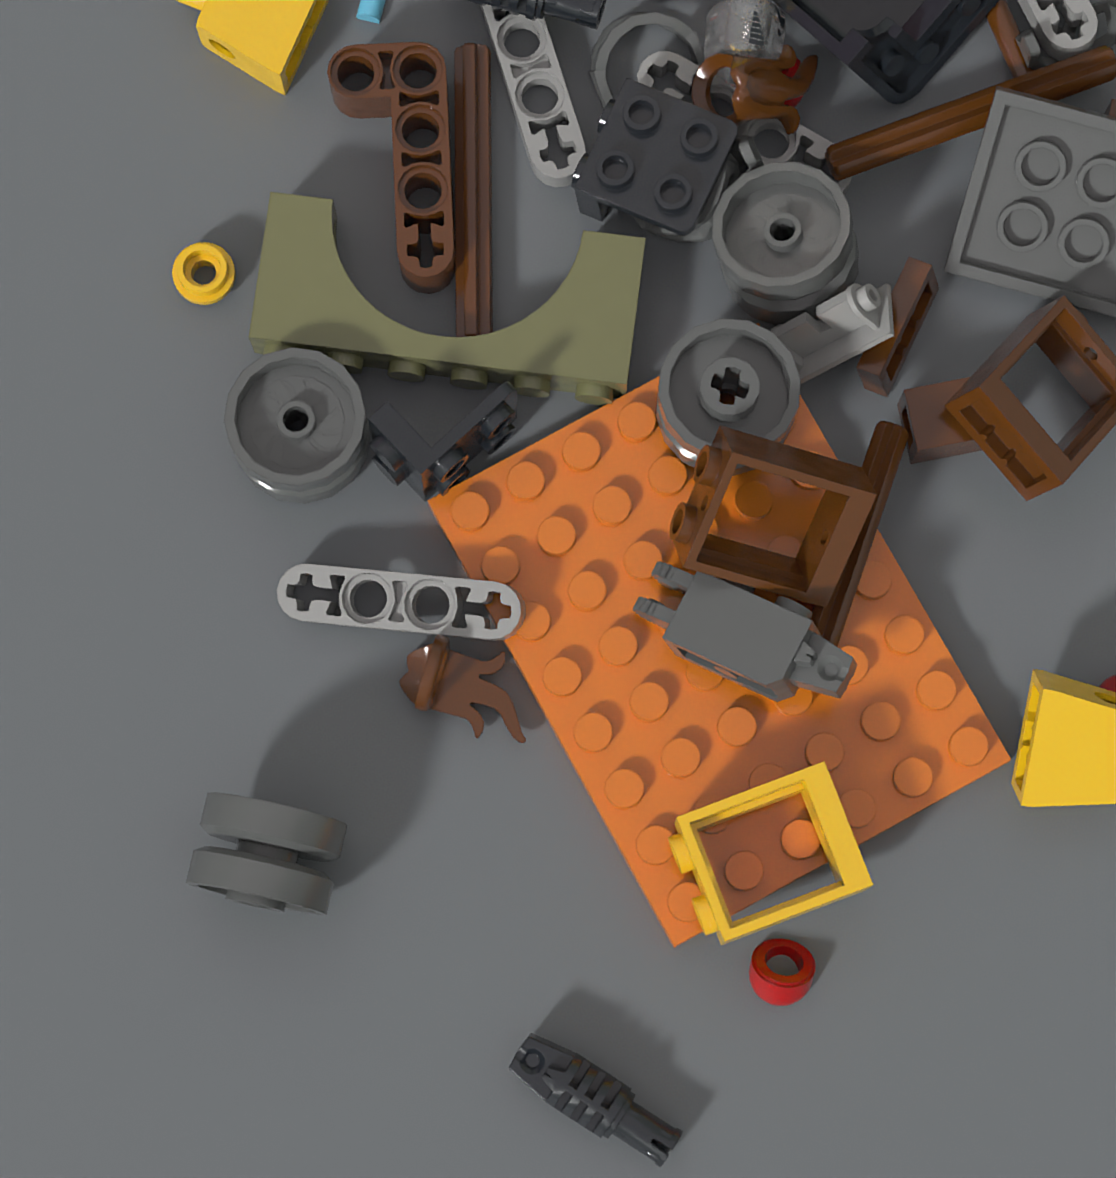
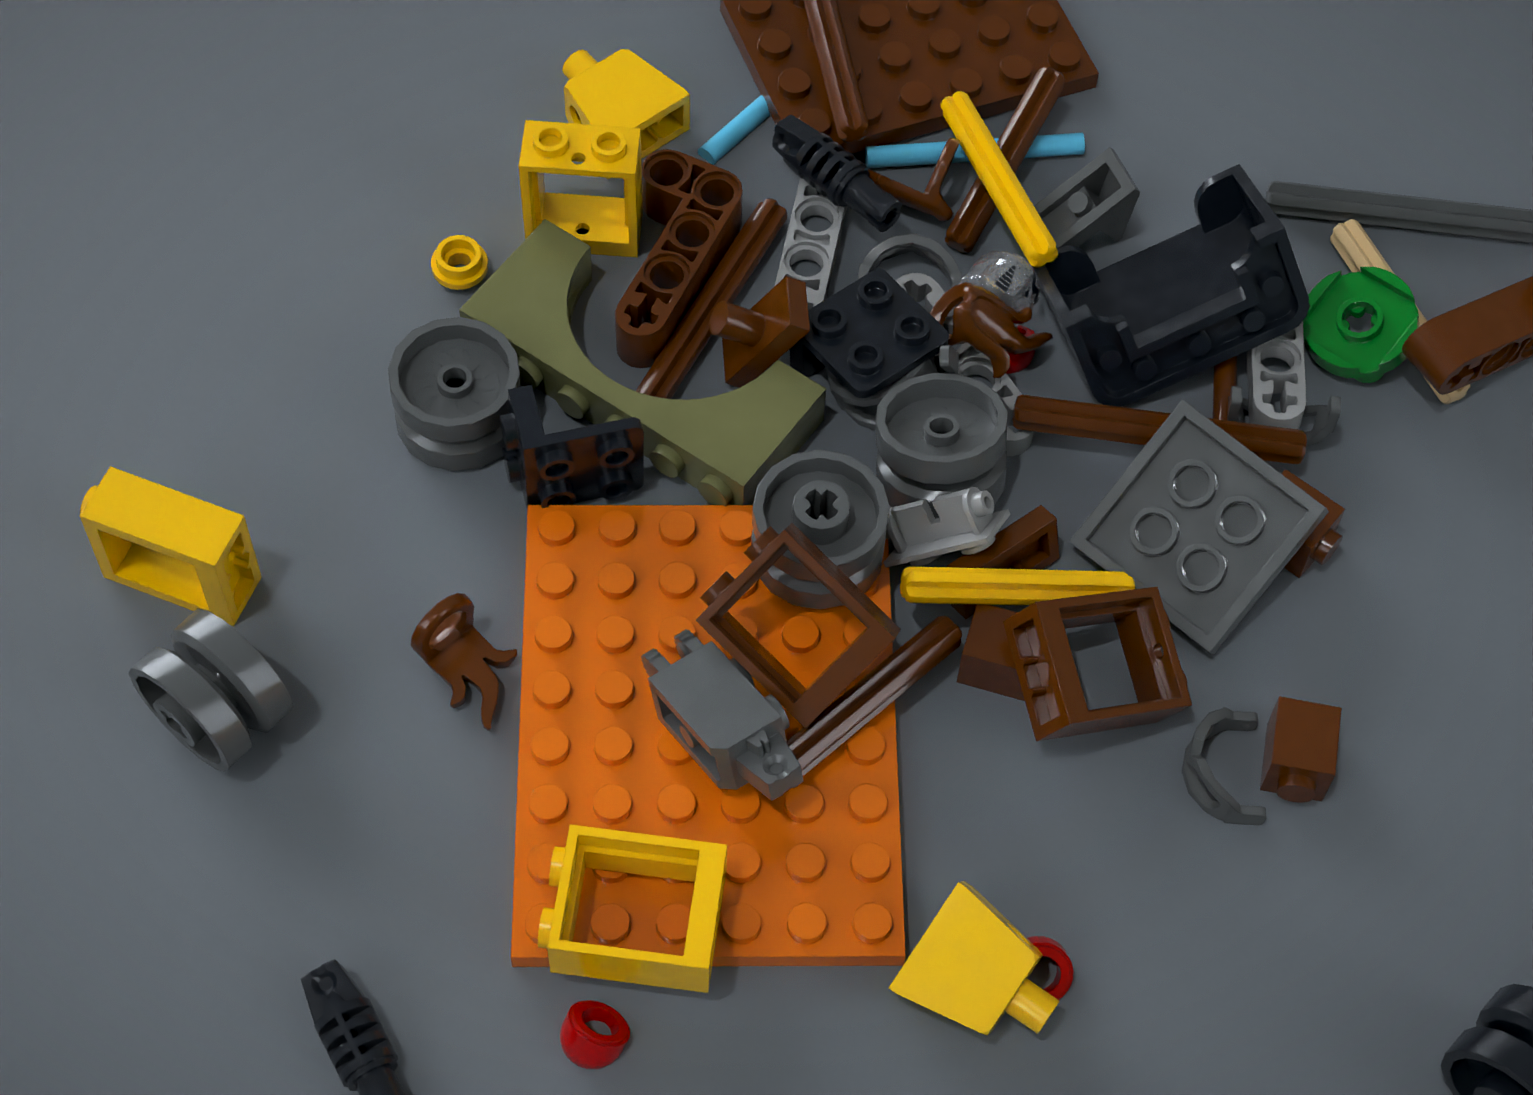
camera: 25 degrees right, 20 degrees down
light grey beam [277,564,526,641] -> none
none -> yellow window [80,466,262,626]
none -> yellow window [518,120,643,258]
none -> reddish brown tile [709,276,810,387]
none -> yellow axle [900,566,1135,605]

